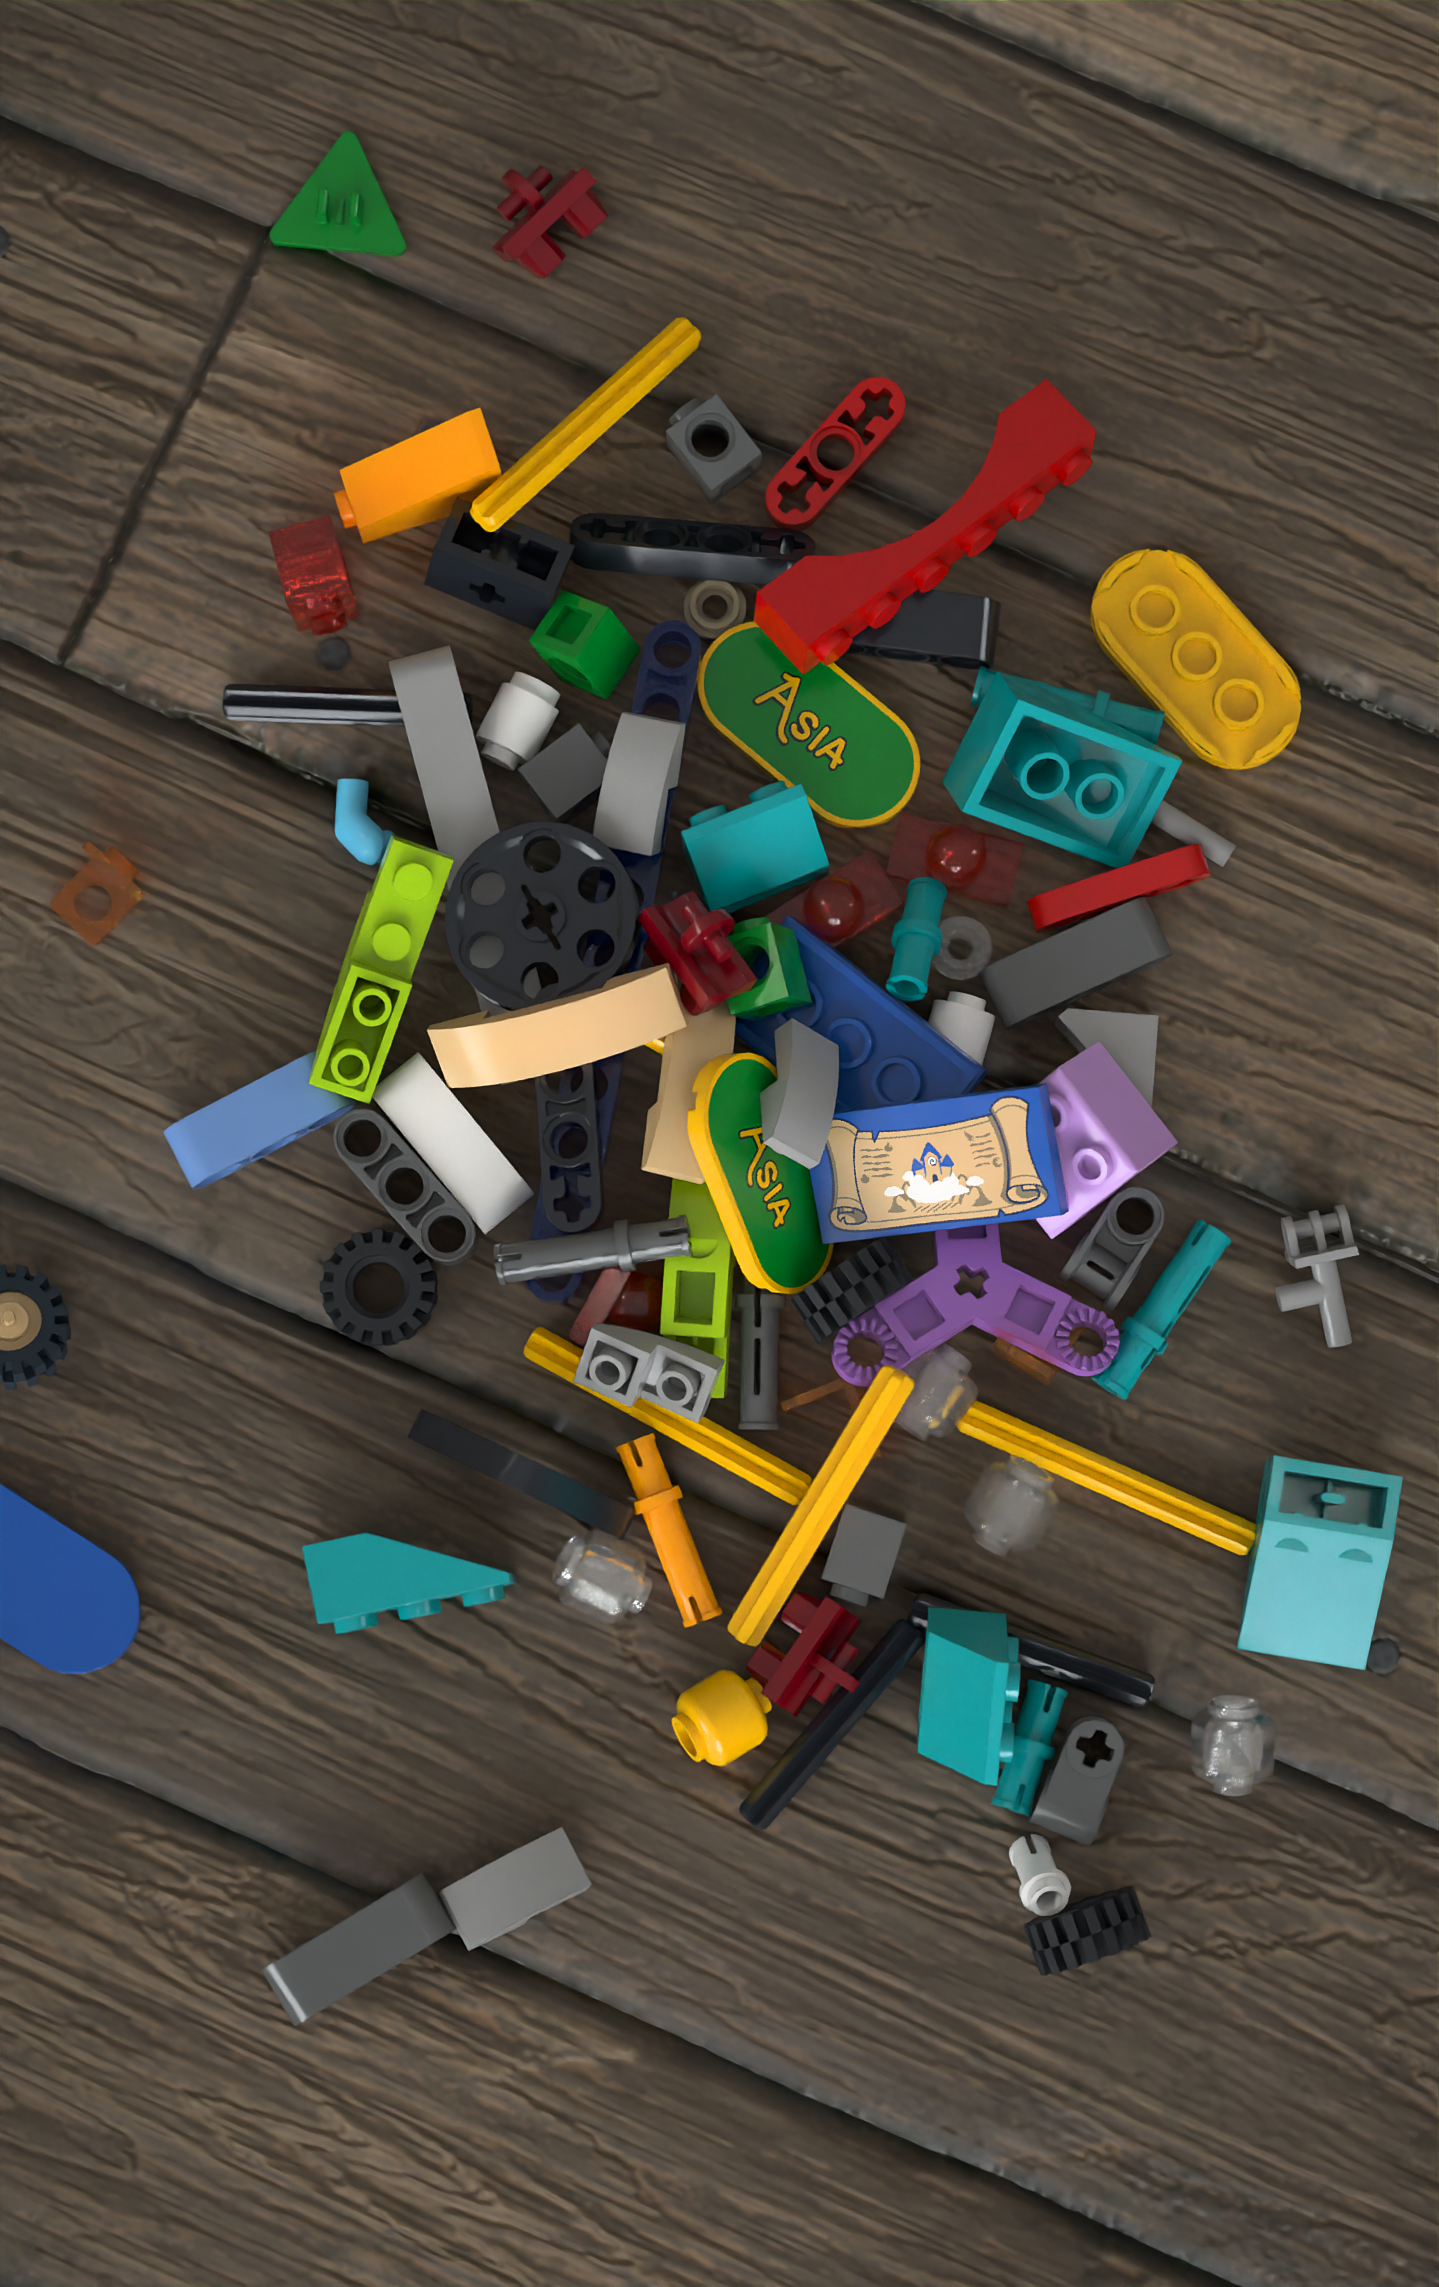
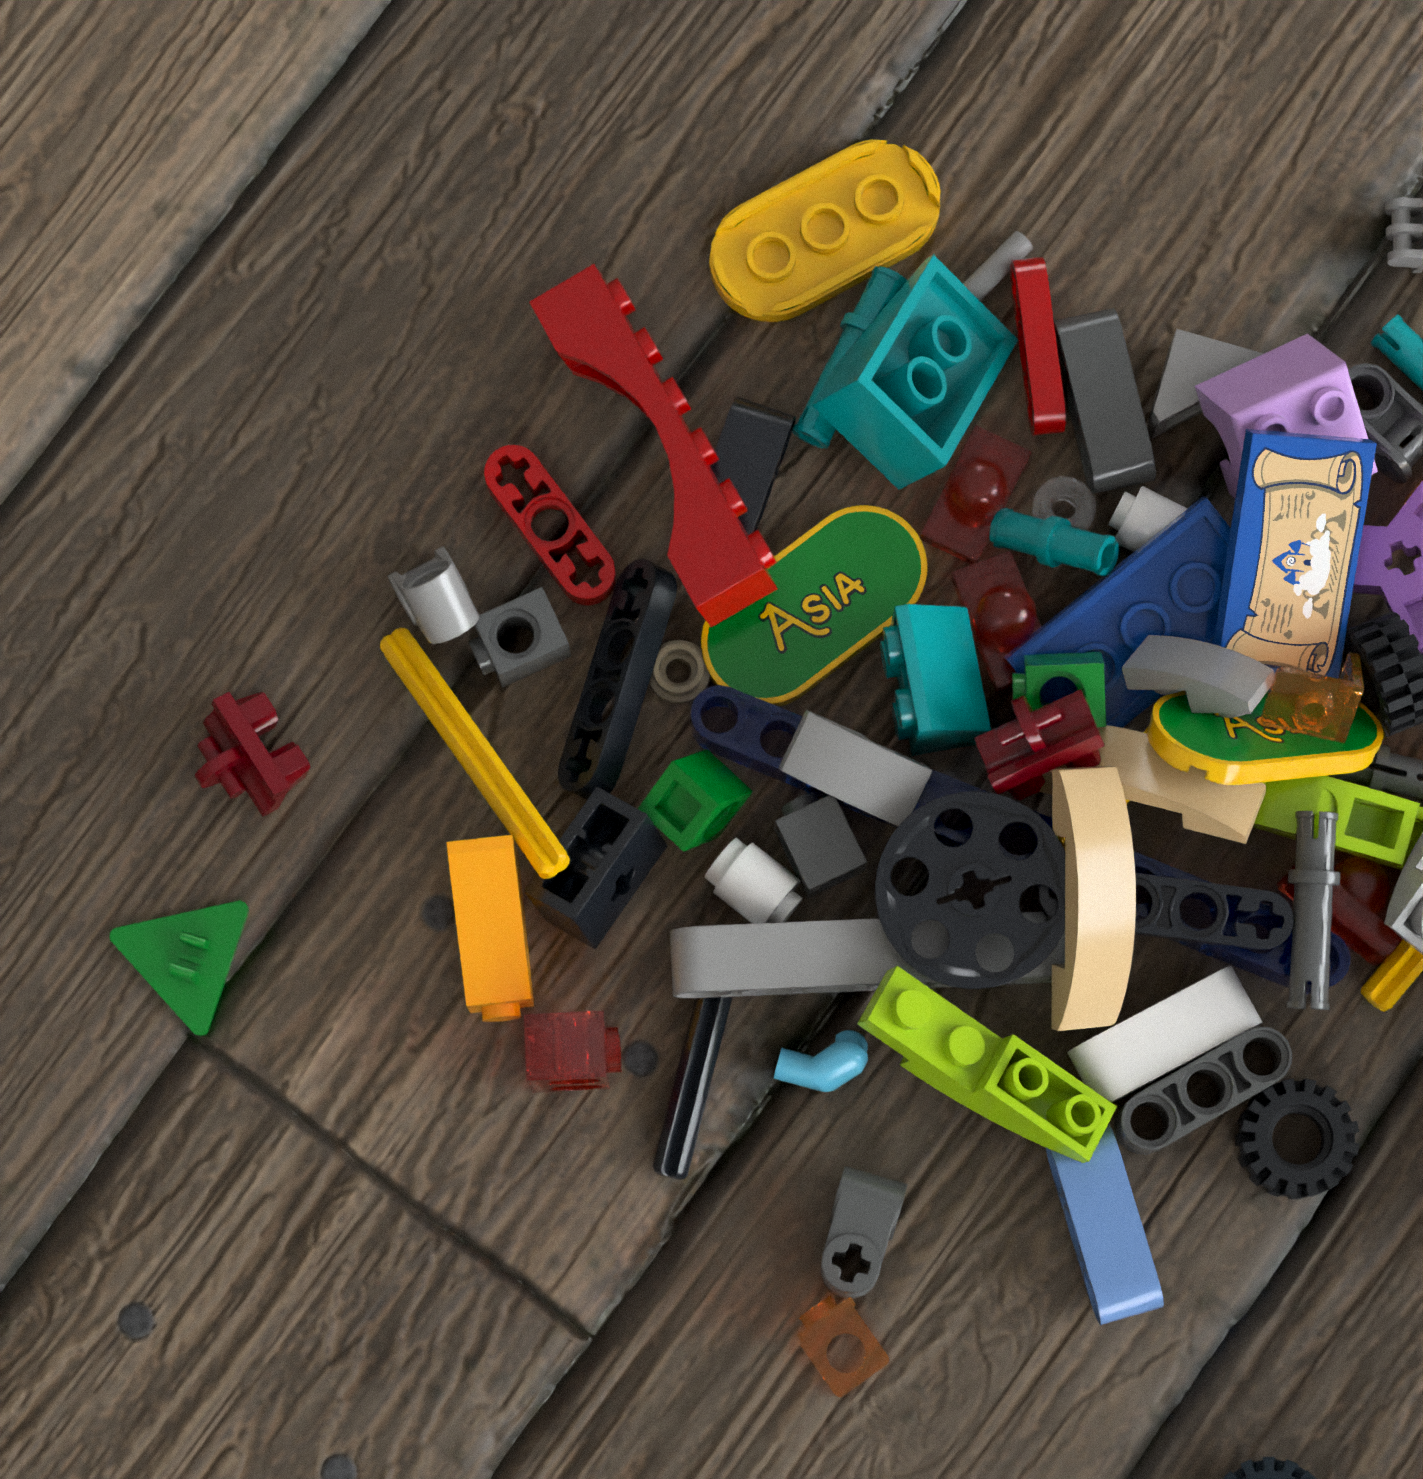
camera: 80 degrees left, 5 degrees down
none -> light grey piece [387,546,480,644]
none -> dark grey piece [821,1166,908,1299]
none -> clear orange bracket [1261,652,1364,743]

